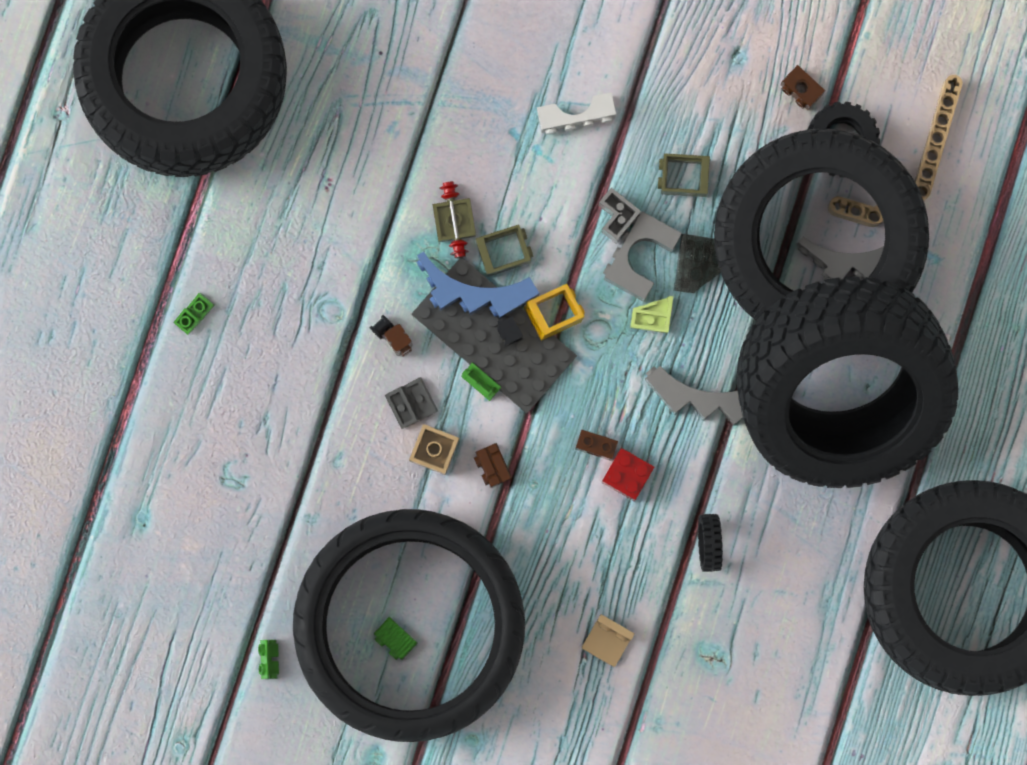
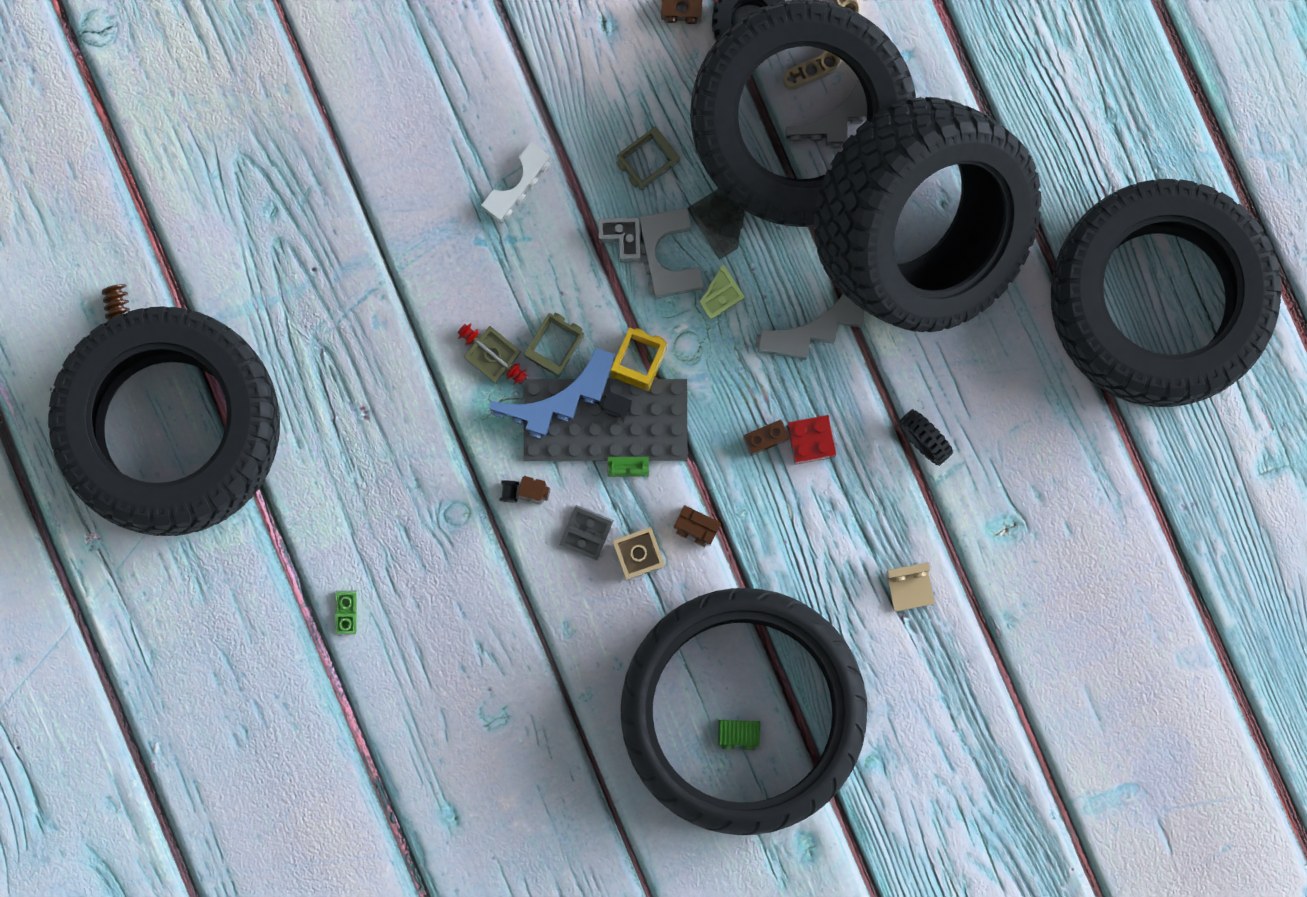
camera: 40 degrees left, 0 degrees up
bright green hinge [258,640,279,679] -> none

